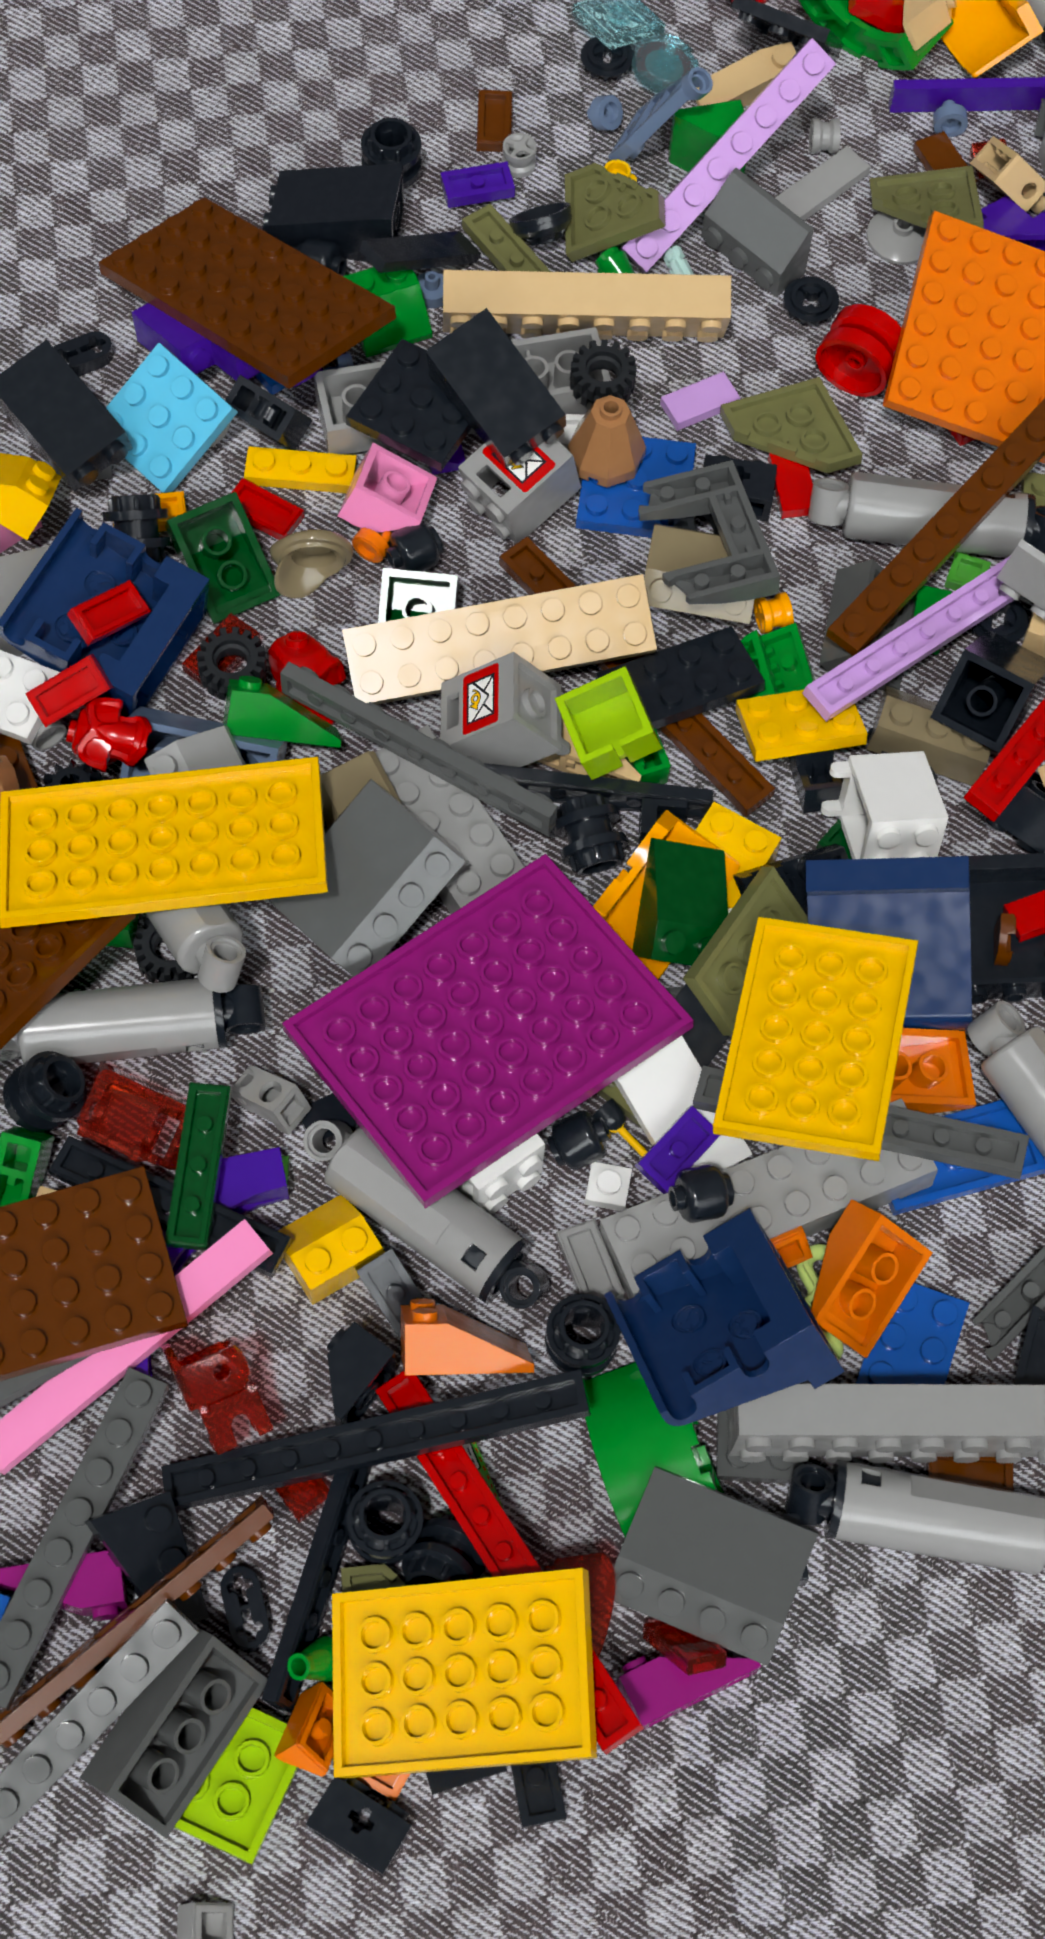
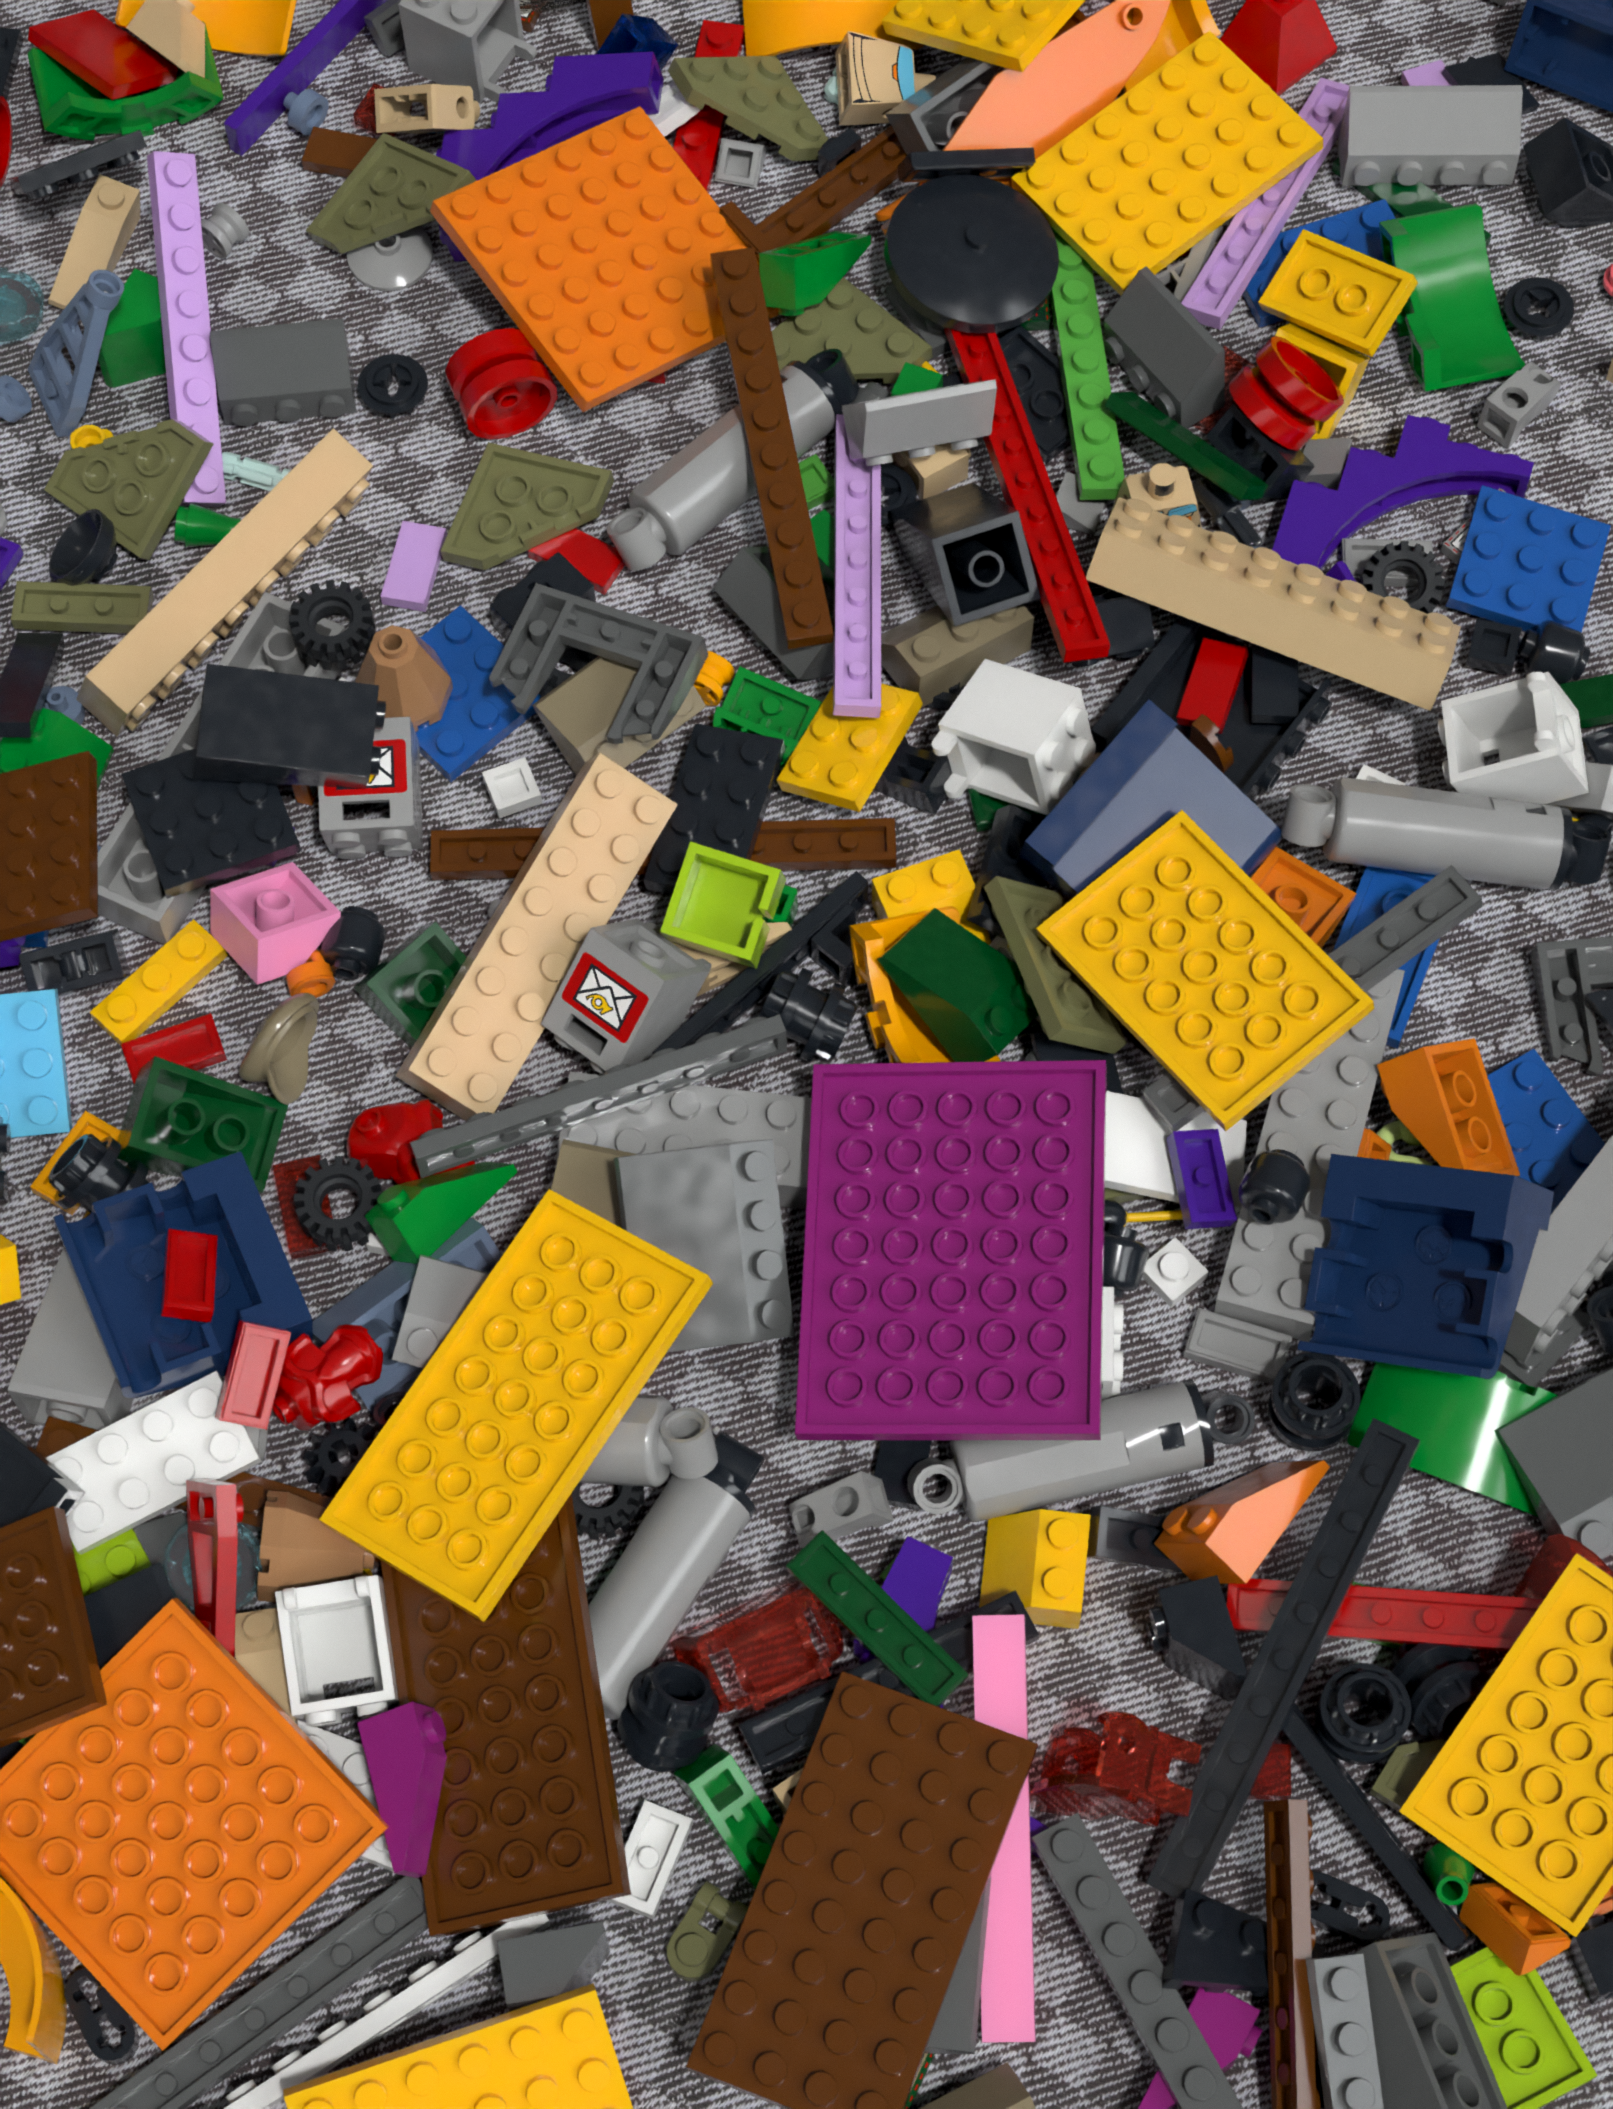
camera: 45 degrees left, 0 degrees up
light grey tile [775,146,871,221] -> none
none -> white plate [482,757,542,819]

